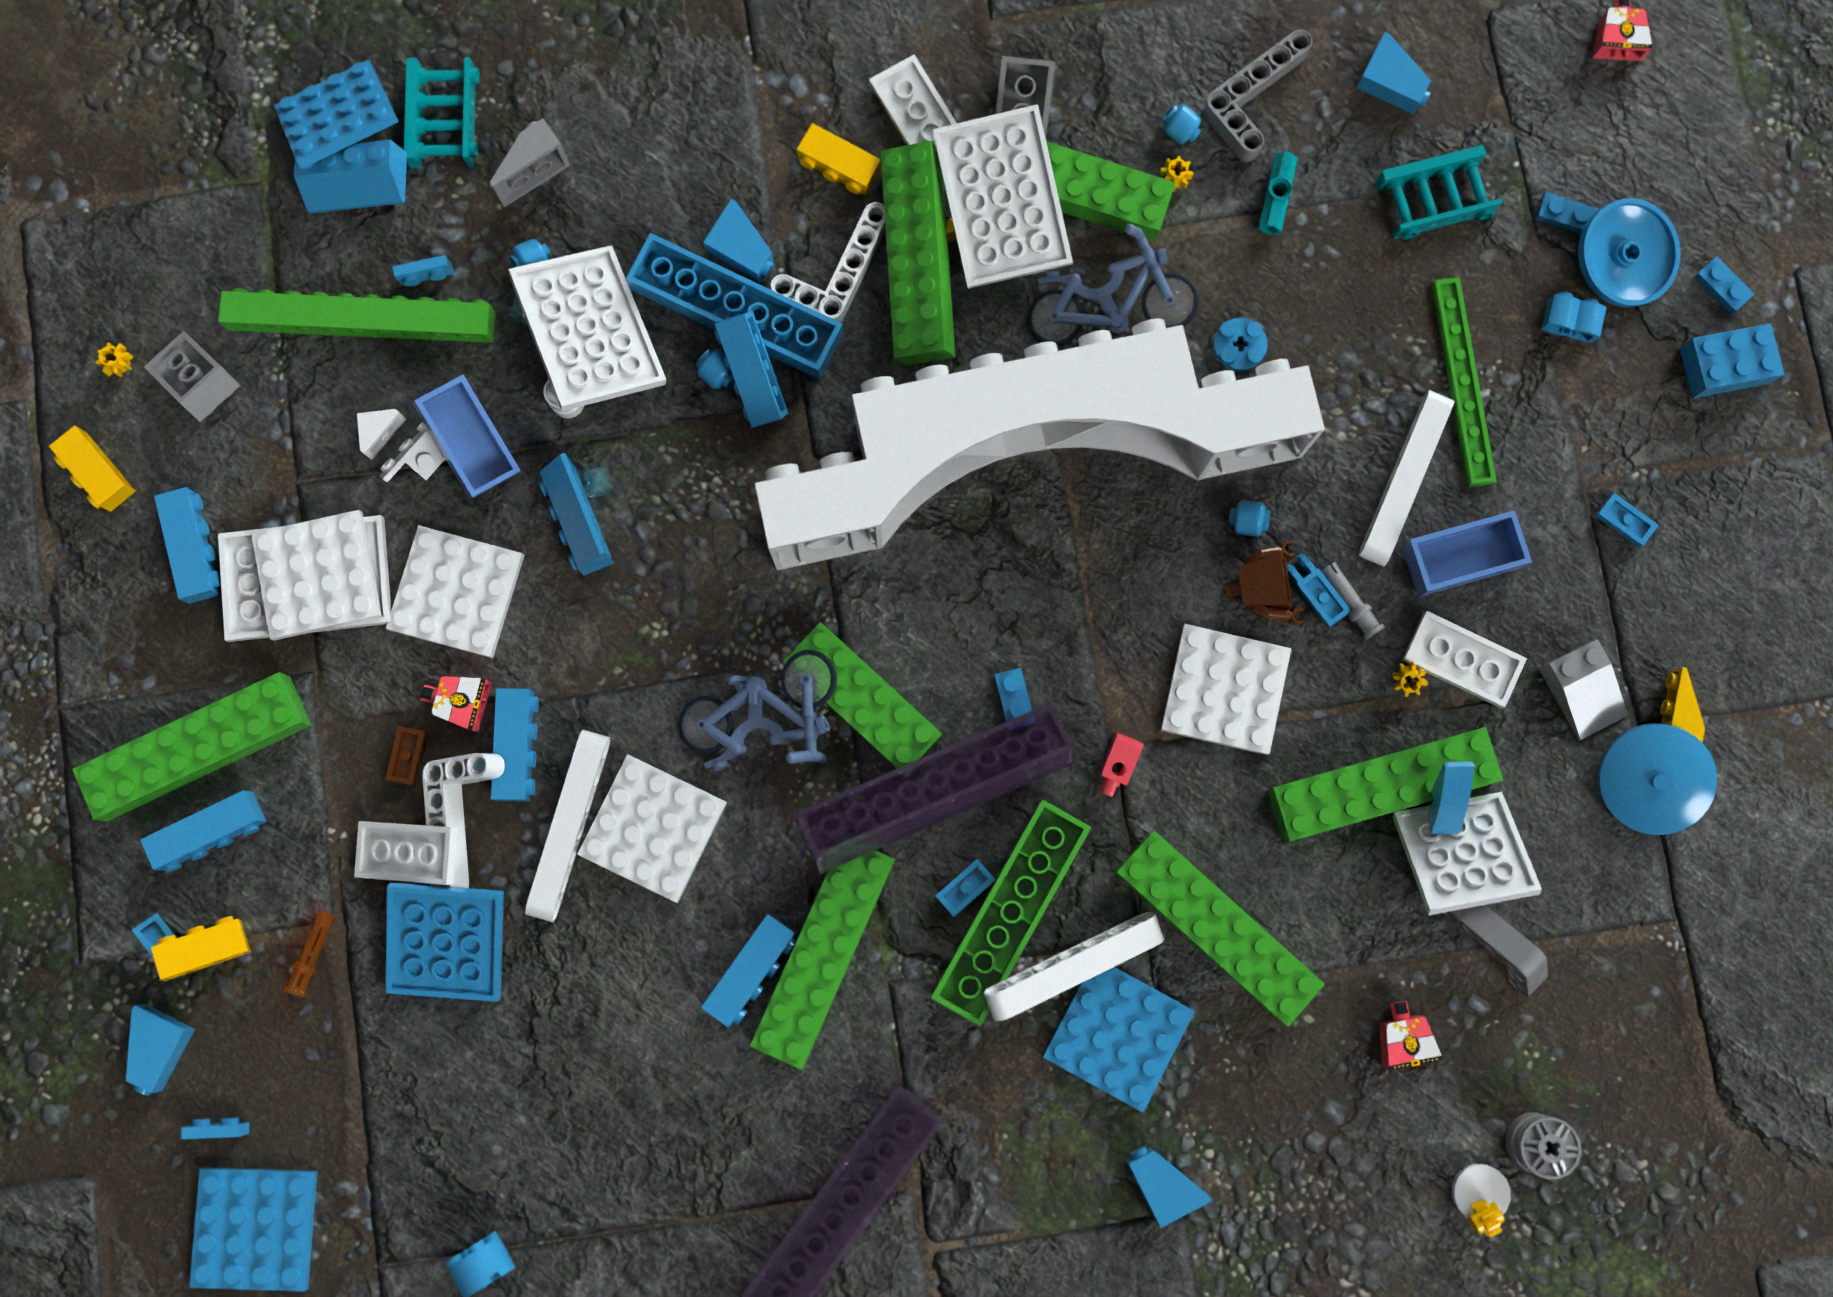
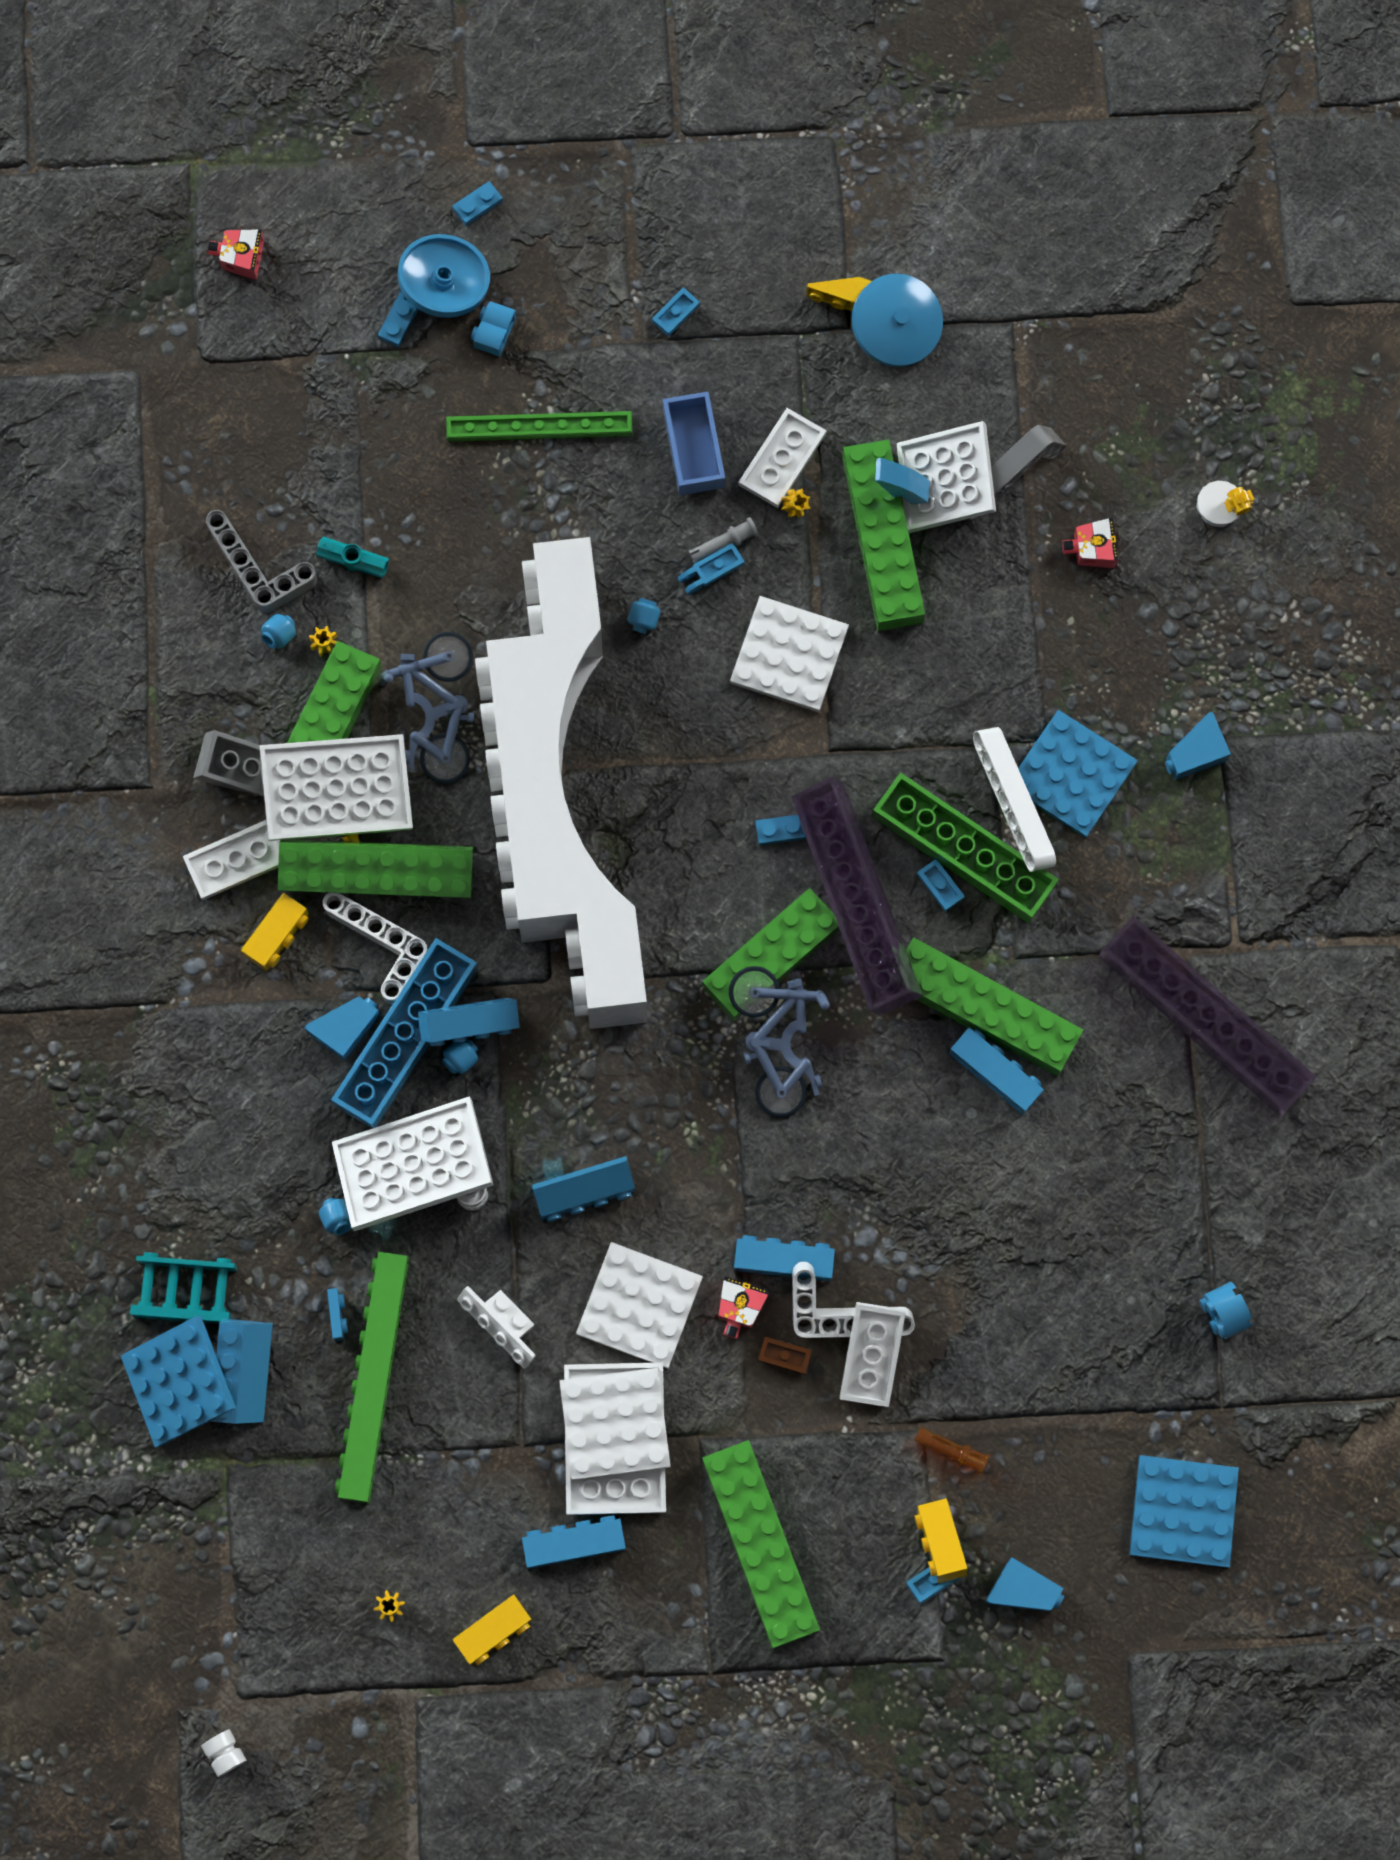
camera: 85 degrees left, 5 degrees down
dark azure brick [140,790,267,873] -> none
light grey slope [144,331,240,422] -> none
dark azure plate [181,1117,249,1139] -> none
white slope [357,409,407,460] -> none
dark azure plate [386,883,504,1002] -> none
medium blue piece [413,375,521,500] -> none
light grey slope [490,118,570,208] -> none
white beam [525,730,610,922] -> none
white plate [577,754,727,903] -> none
coral torso [1099,731,1144,798] -> none
bright green brick [1114,831,1325,1027] -> none
dark azure plate [1213,318,1268,373] -> none
reddish brown torso [1225,541,1304,625] -> none
dark azure slope [1357,32,1431,114] -> none
white beam [1358,390,1454,567] -> none
teal fence [1376,145,1502,239] -> none
light grey wheel [1505,1112,1581,1180] -> none
light grey slope [1539,639,1628,741] -> none
dark azure brick [1679,323,1785,398] -> none

